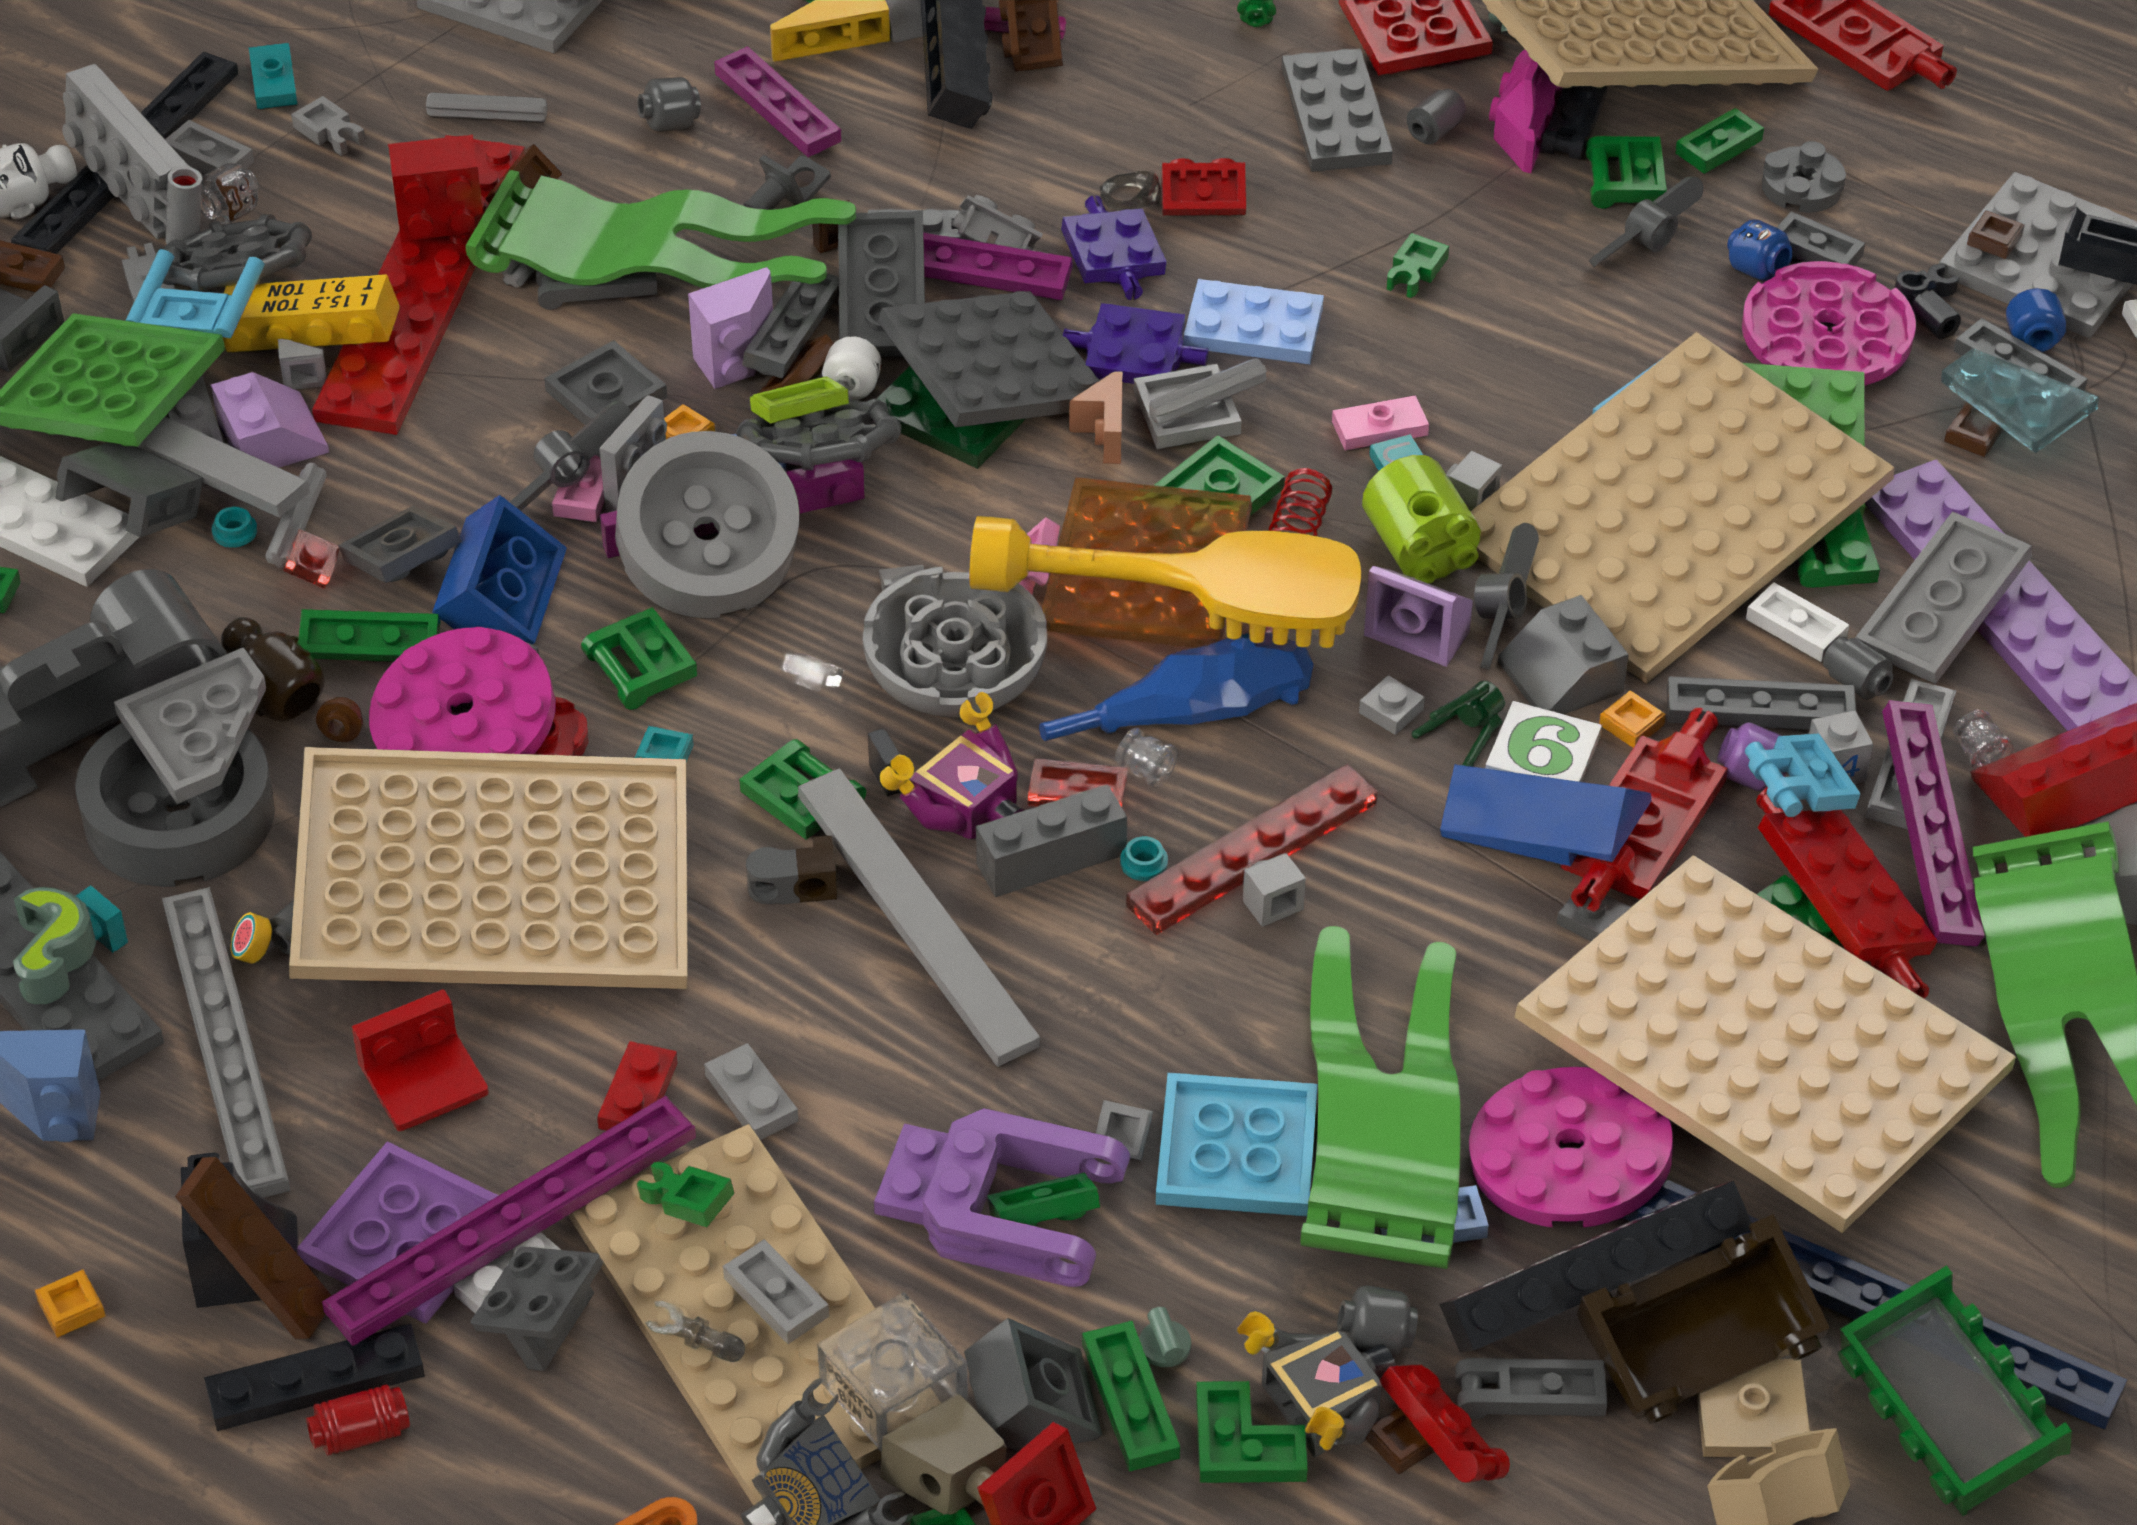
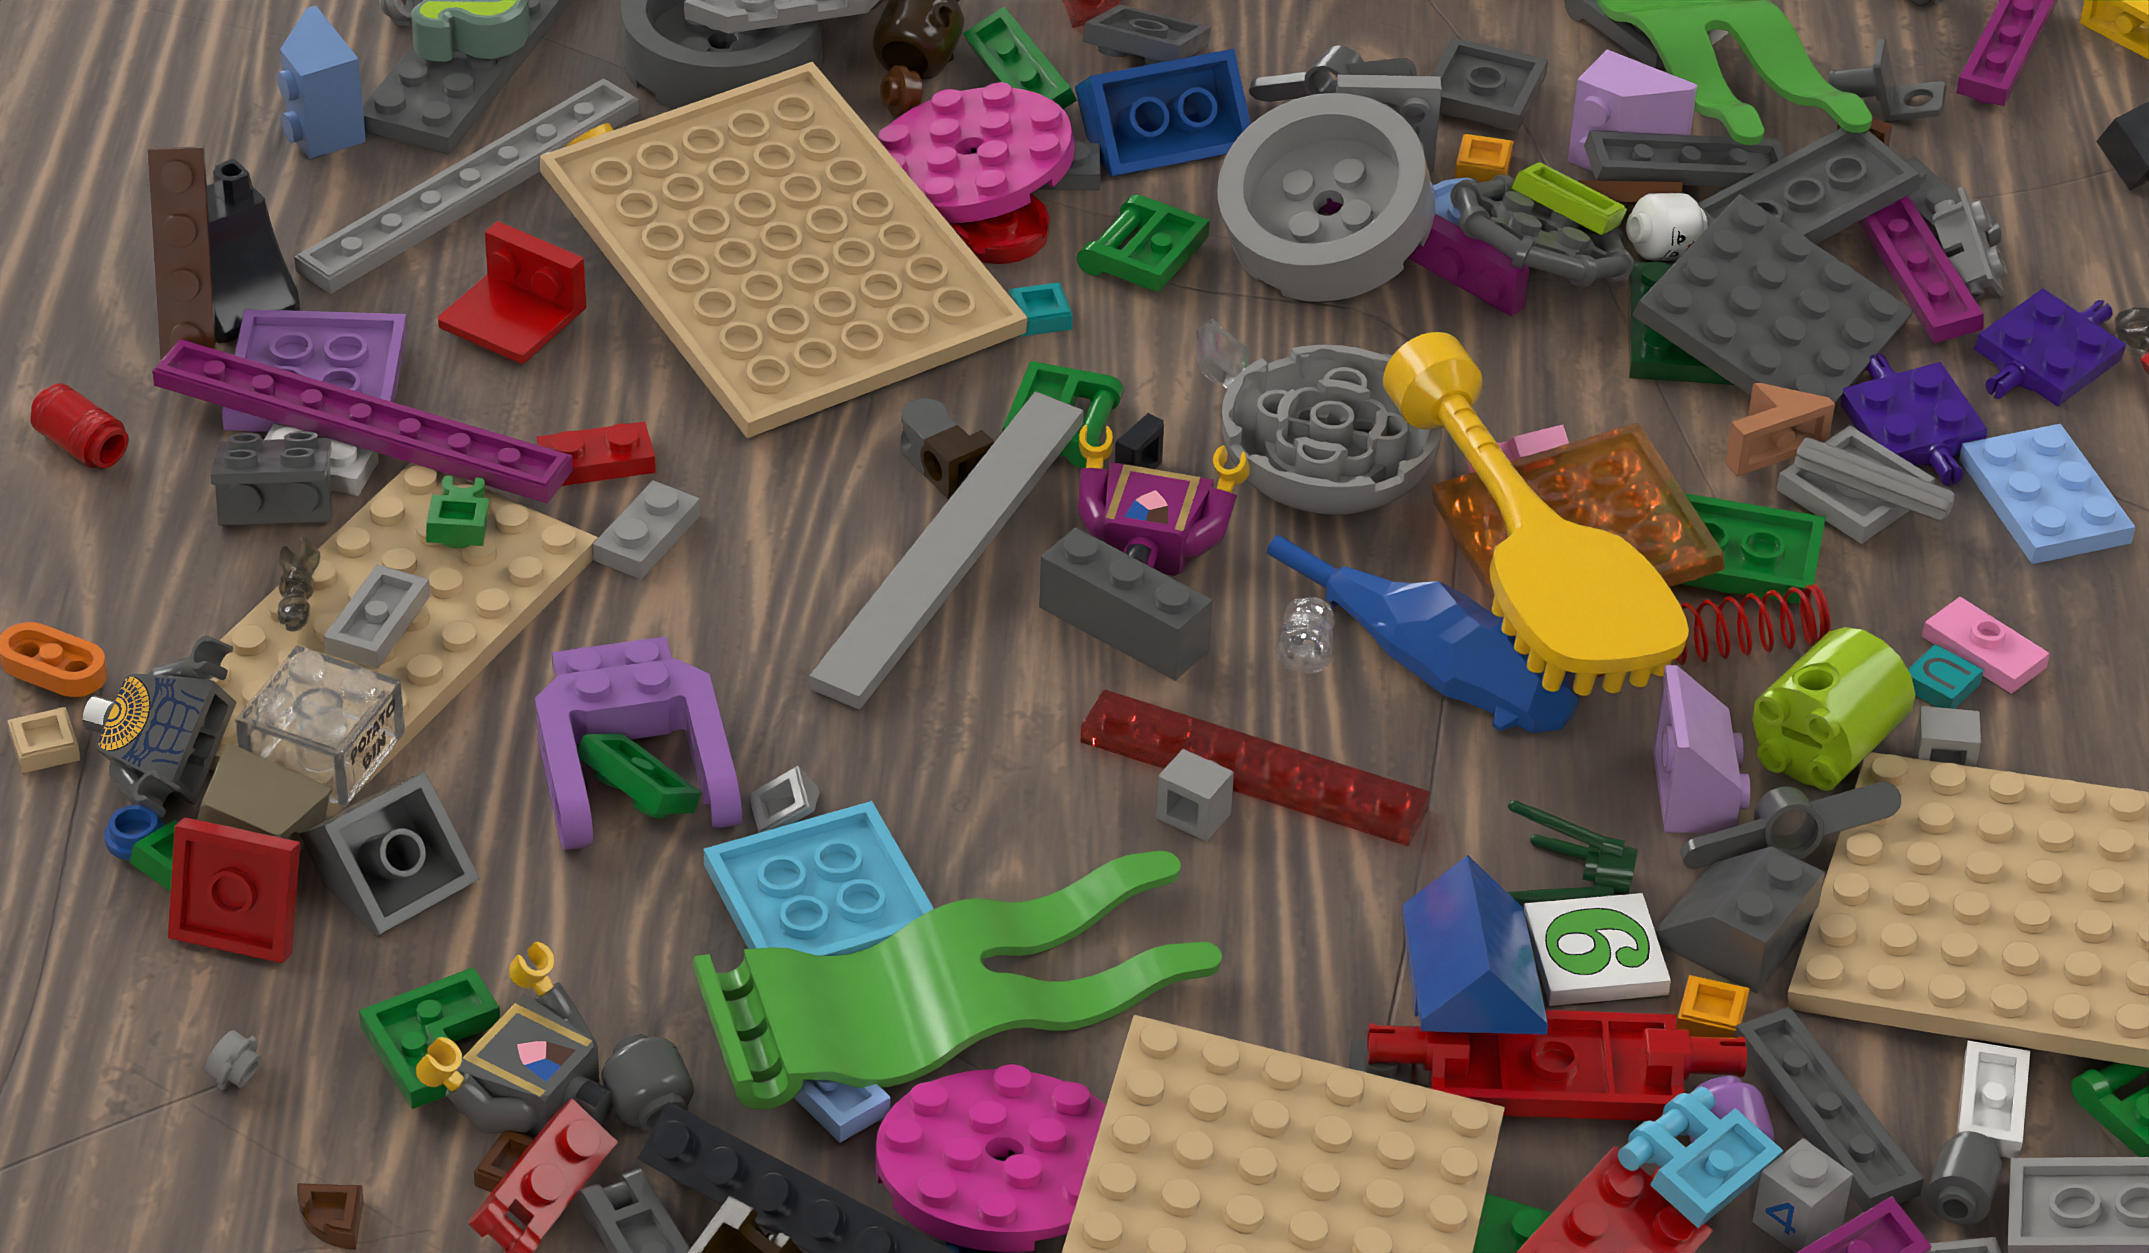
camera: 60 degrees right, 5 degrees down
light orange tile [35,1269,106,1338] -> none
teal plate [76,885,128,953] -> none
black plate [204,1324,425,1431] -> none
clear red plate [1028,758,1128,808] -> none
green plate [1082,1321,1180,1472] -> none
teal plate [1120,836,1168,881] -> none
sand green plate [1139,1307,1191,1367] -> none
light grey plate [1359,675,1425,735] -> none

